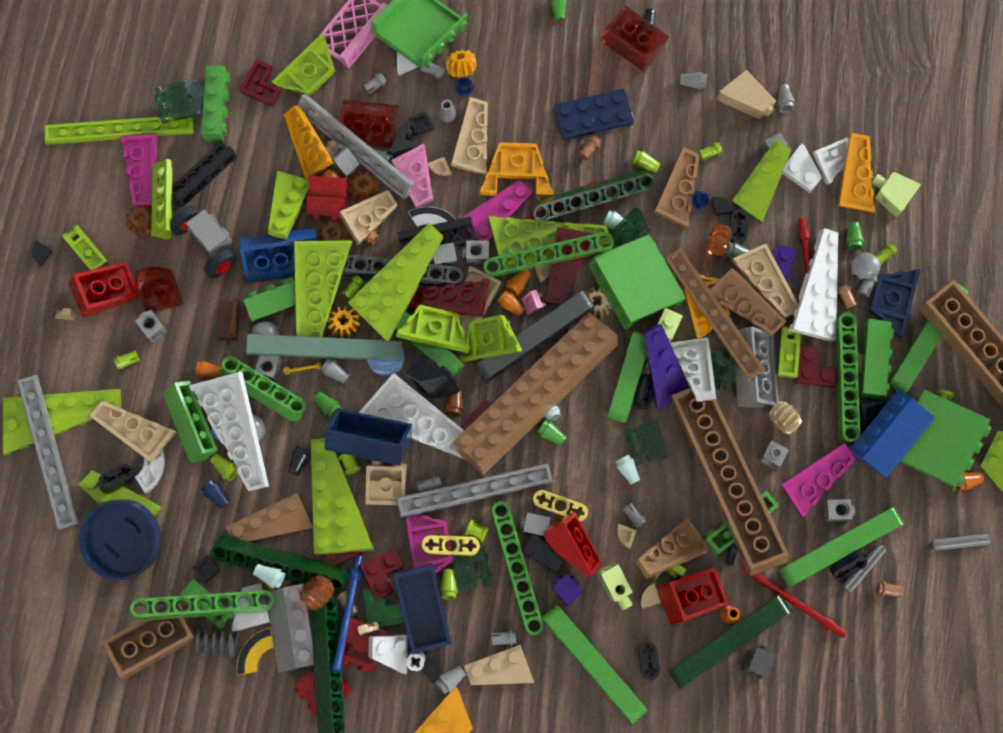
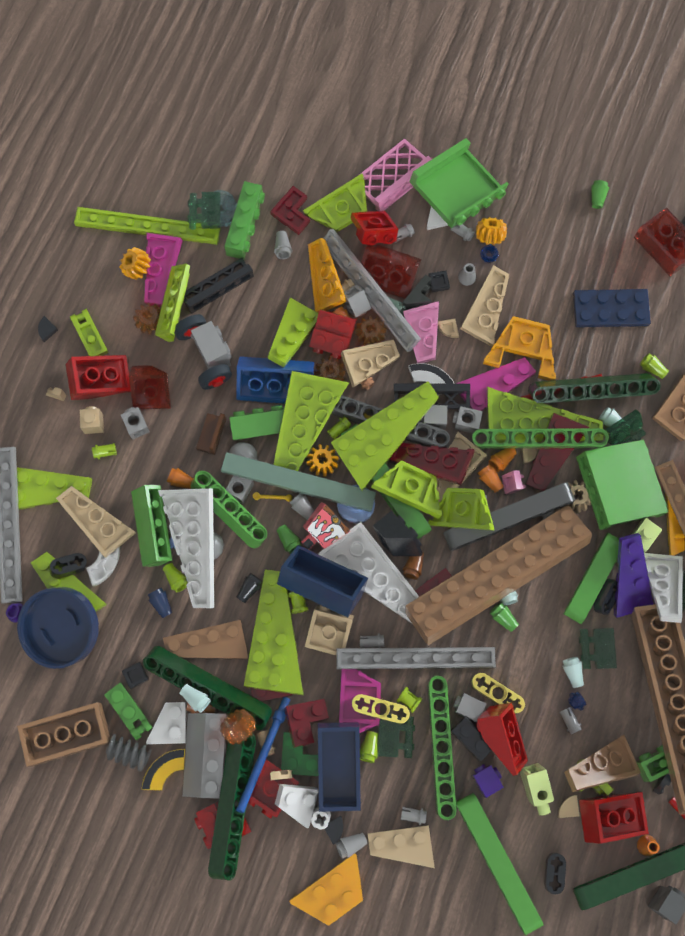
camera: 15 degrees right, 0 degrees up
bright green beam [130,590,274,621] -> none
nougat pin [579,136,601,160] -> none
tan tile [617,524,637,549] -> none
none -> dark purple plate [6,603,24,623]
none -> tan brick [80,406,104,434]
none -> light orange gear [119,247,151,280]
none -> light grey cone [274,231,292,259]
none -> torso [301,502,350,550]
none -> red plate [351,211,399,245]
none -> clear blue plate [568,691,587,711]

